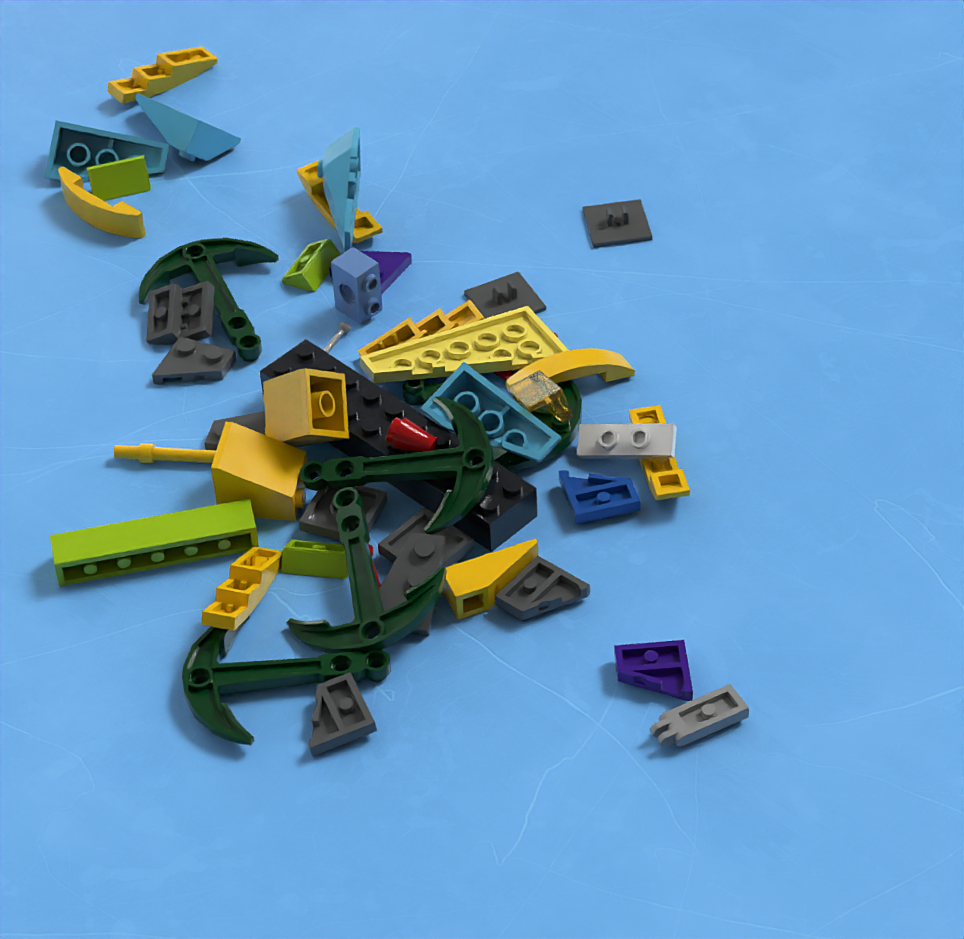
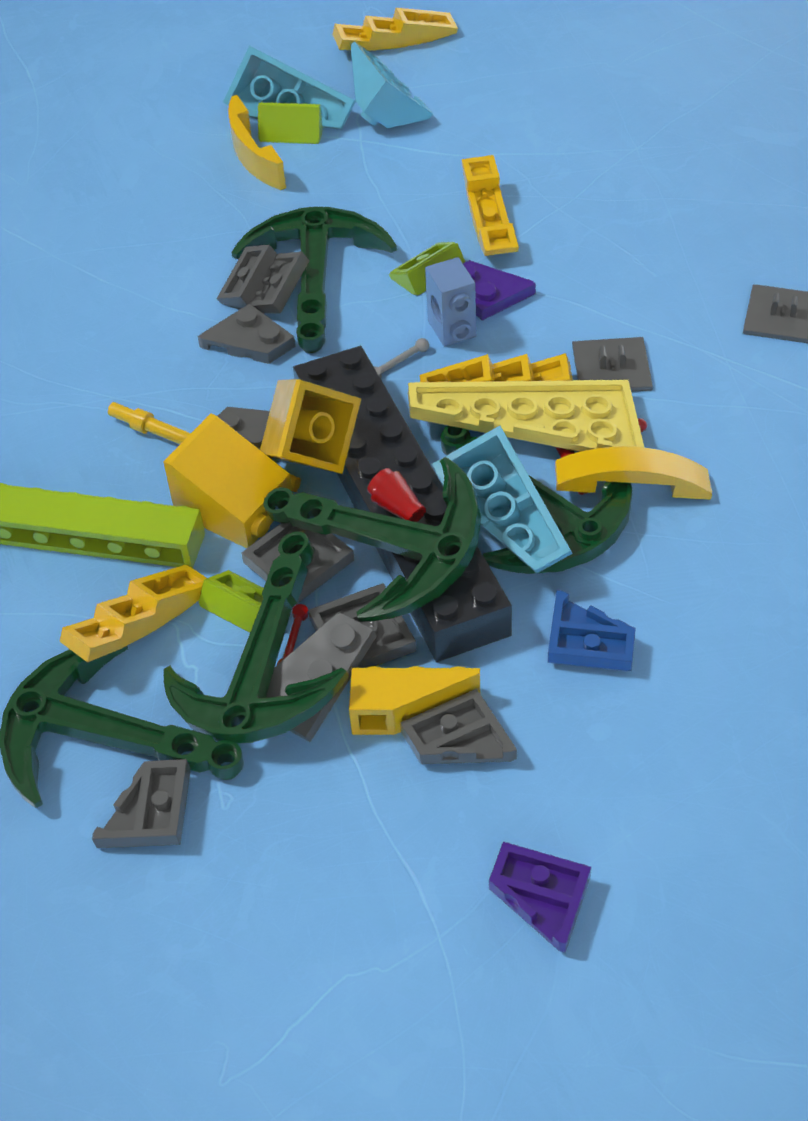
camera: 25 degrees right, 5 degrees up
medium azure wedge [317,127,361,252] -> none
clear yellow panel [507,370,573,422] -> none
white plate [577,423,677,459] -> none
yellow slope [629,405,690,500] -> none
light grey hinge [650,684,749,747] -> none

